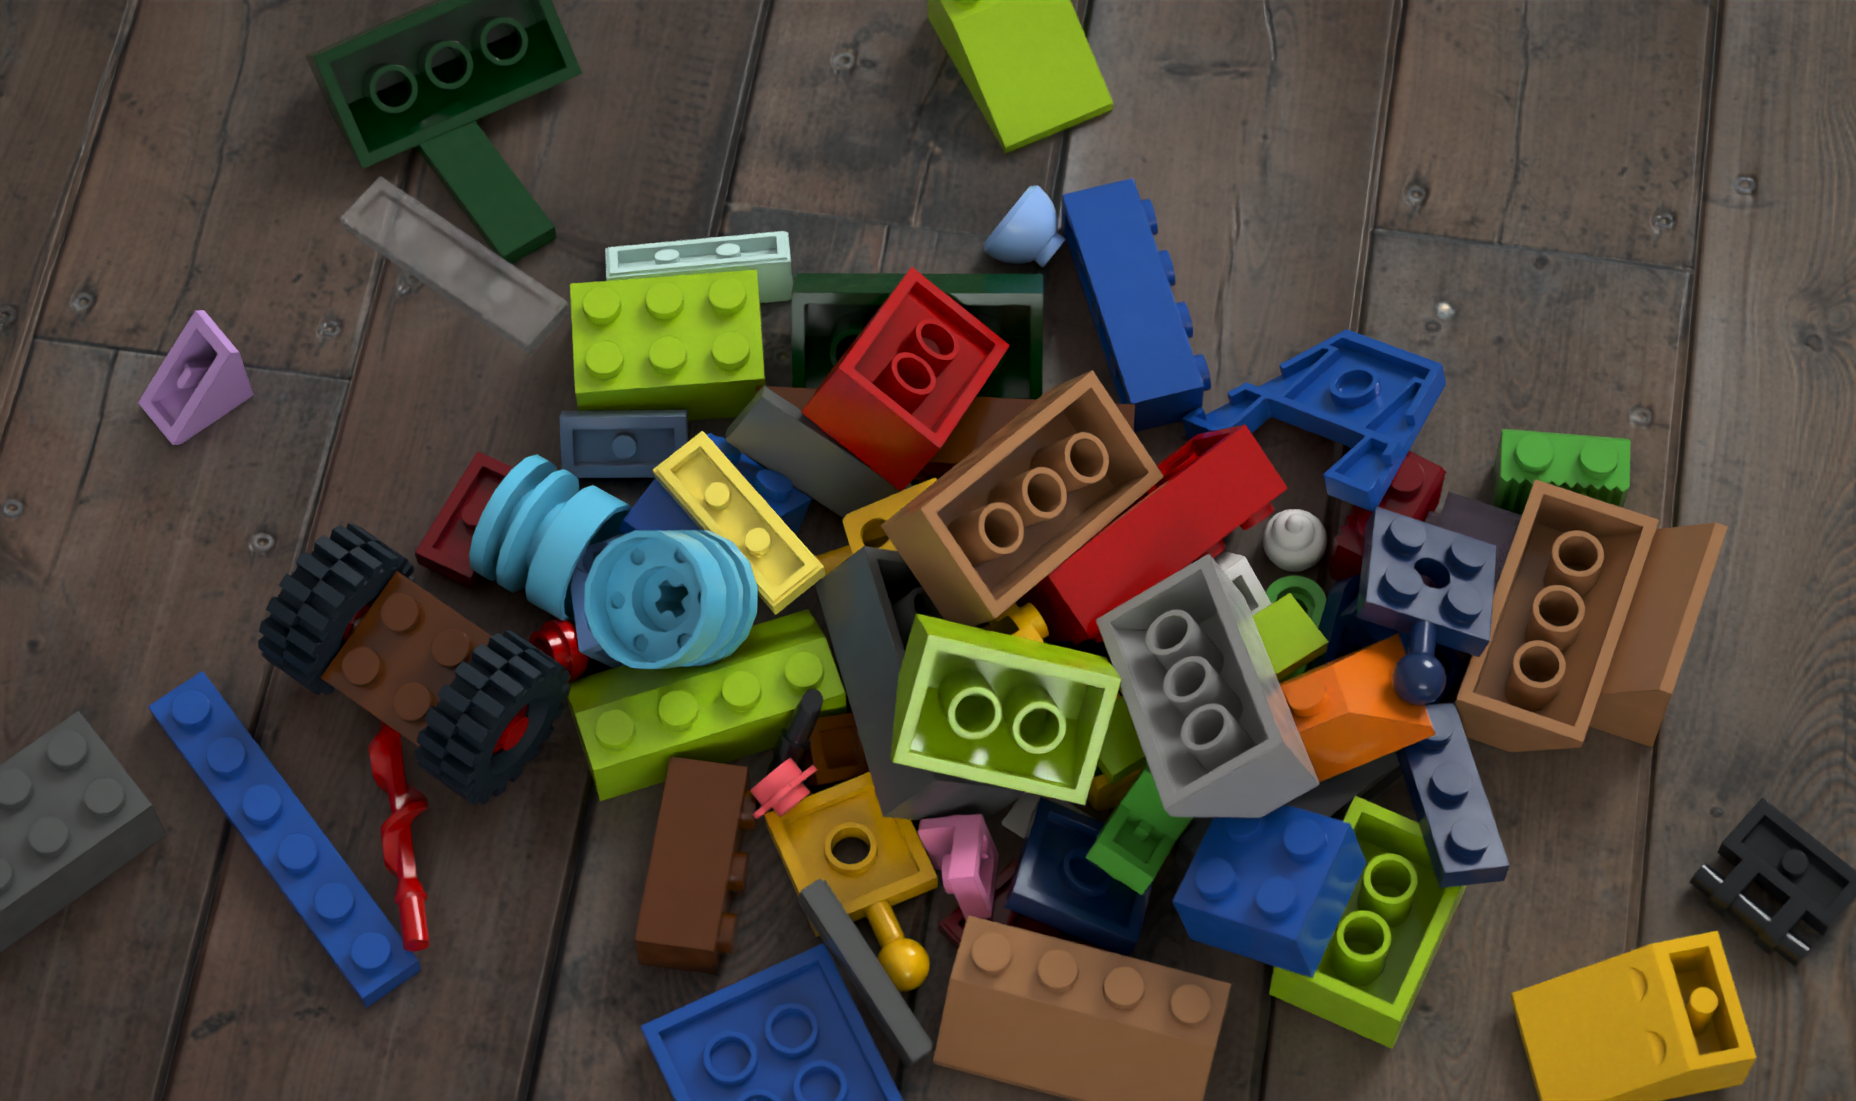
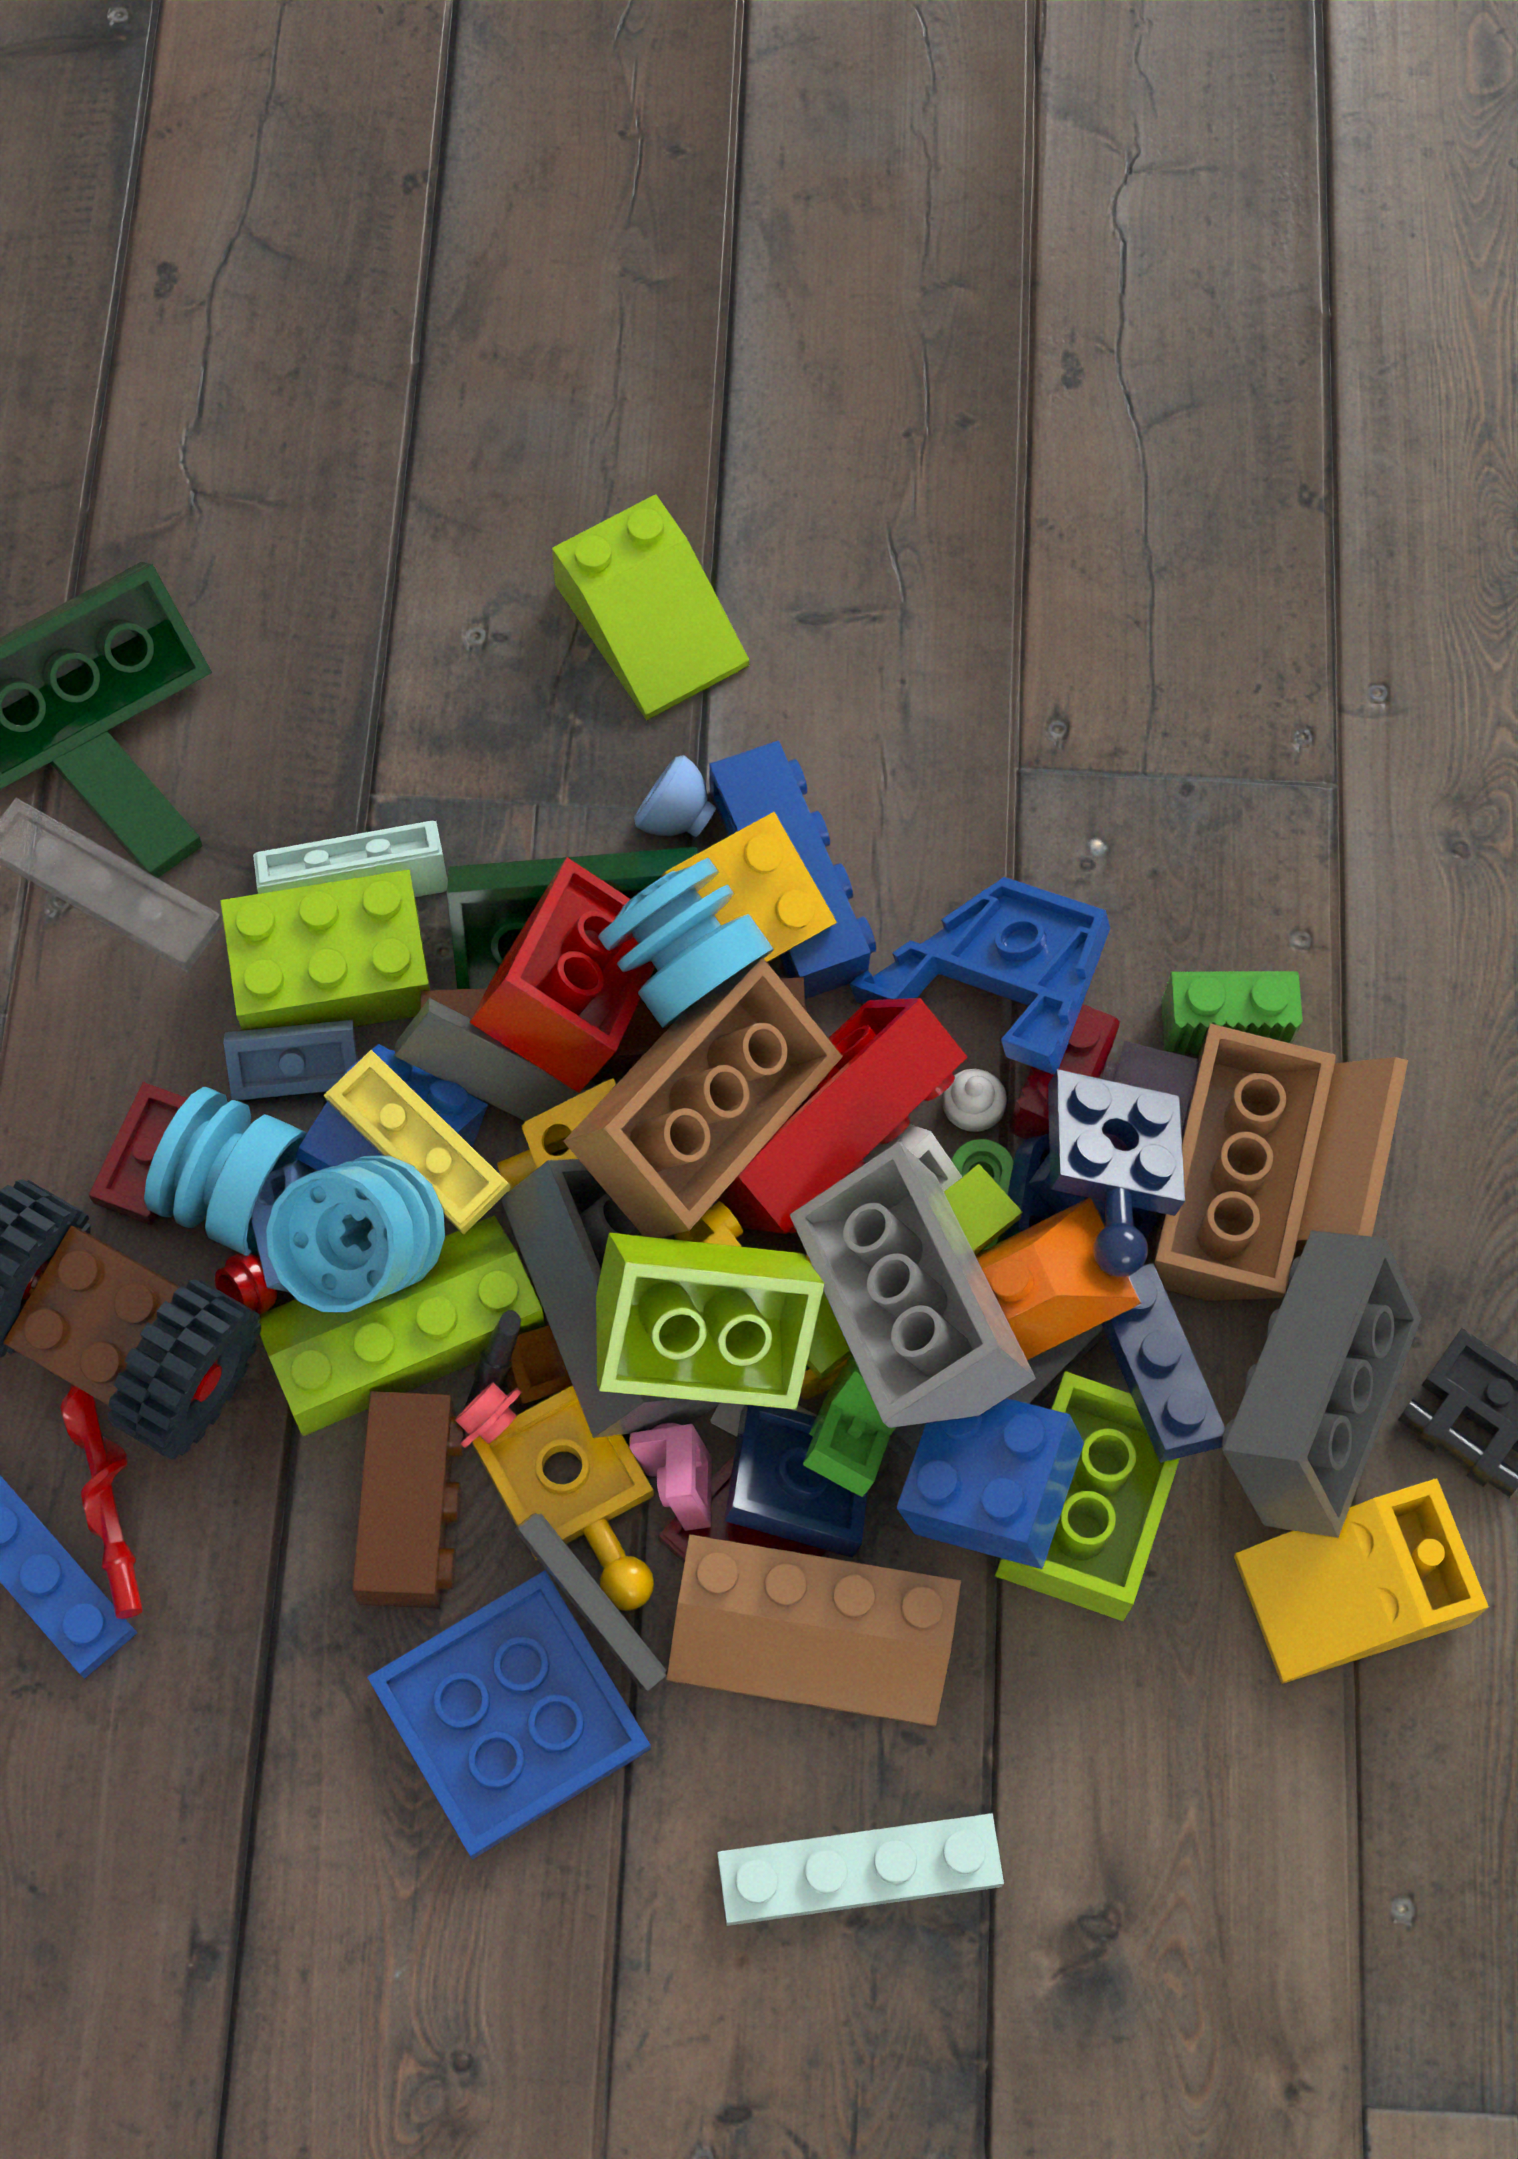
camera: 10 degrees left, 5 degrees up
none -> medium azure wheel [598,858,774,1028]
none -> yellow plate [661,812,837,962]
none -> dark grey brick [1222,1230,1422,1538]

